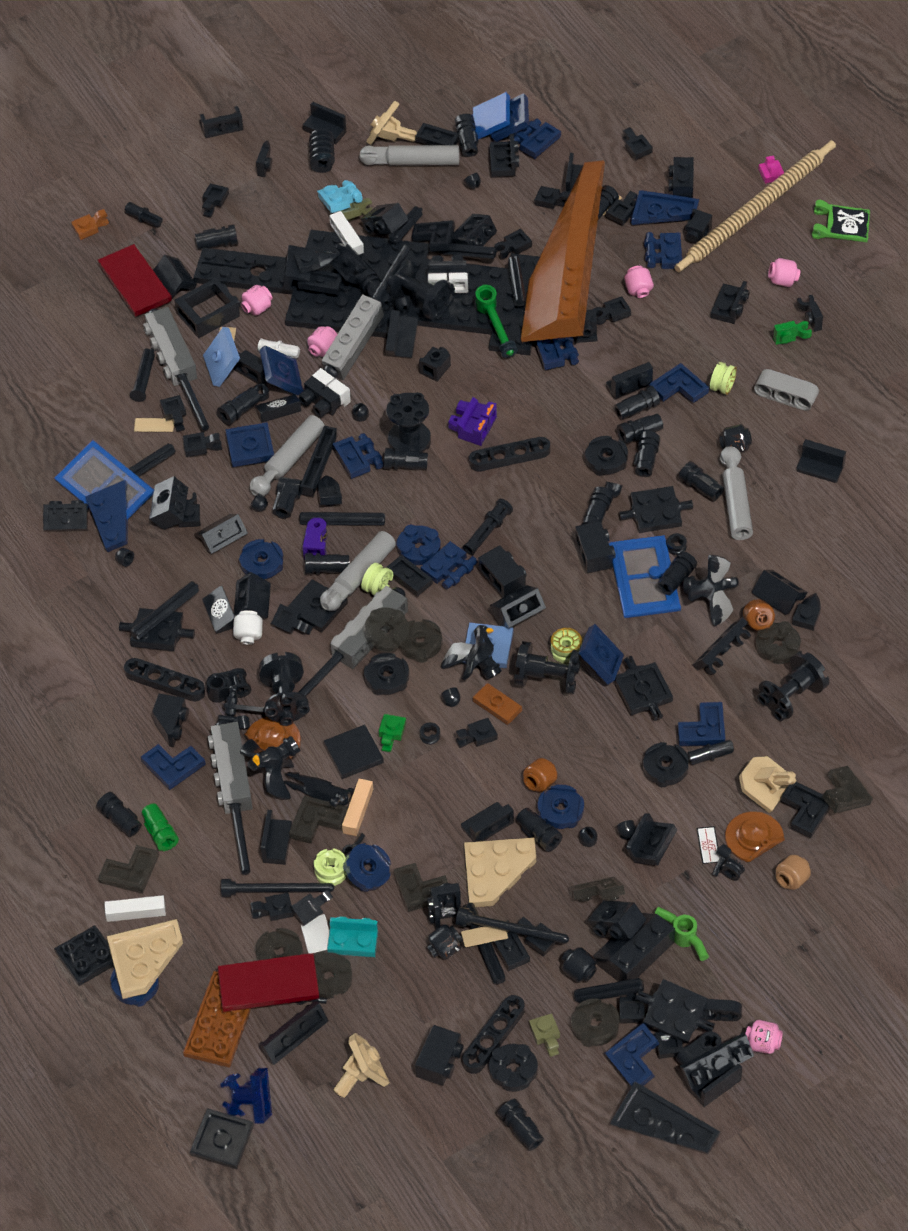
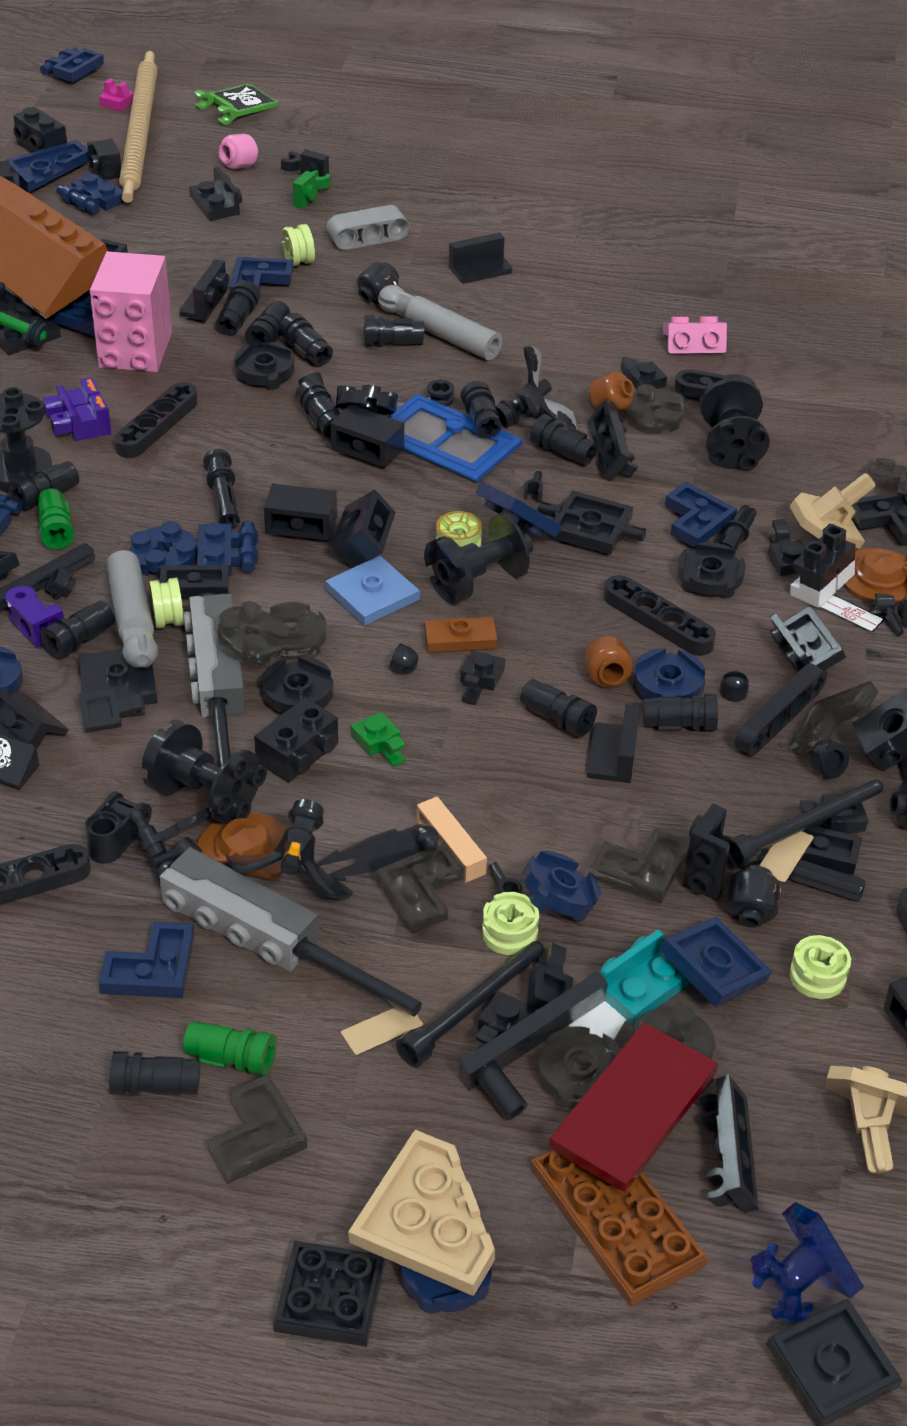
camera: 50 degrees left, 10 degrees down
white piece [105,895,166,922] -> none
black slope [152,693,189,747] -> none
white head [233,611,263,645] -> none
black panel [261,810,293,865] -> none
black tile [323,724,384,779] -> none
black bush [420,722,440,745] -> none
black animal [441,625,502,680] -> none
tan plate [464,838,536,907] -> none
black hinge [616,820,636,840] -> none
black plate [619,486,693,533] -> none
bright pink head [624,266,654,298] -> none
black panel [752,570,808,615] -> none
none -> green axle [38,489,74,550]
none -> dark blue plate [40,47,104,83]
none -> black plate [46,566,76,599]
none -> bright pink container [90,251,172,372]
none -> black brick [254,697,339,783]
none -> black plate [336,385,398,416]
none -> tan sticker [341,1007,423,1055]
none -> black piece [459,971,608,1120]
none -> black axle [520,679,597,737]
none -> black hand [524,471,543,501]
none -> black axle [530,414,598,466]
none -> black beam [604,575,716,656]
none -> dark blue plate [659,917,772,1007]
none -> bright pink bracket [663,316,727,353]
none -> black plate [675,369,724,398]
none -> black beam [735,663,828,756]
none -> black plate [768,518,804,576]
none -> yellowish green wheel [789,935,851,999]
none -> black hips [790,524,856,608]
none -> black tile [811,740,849,779]

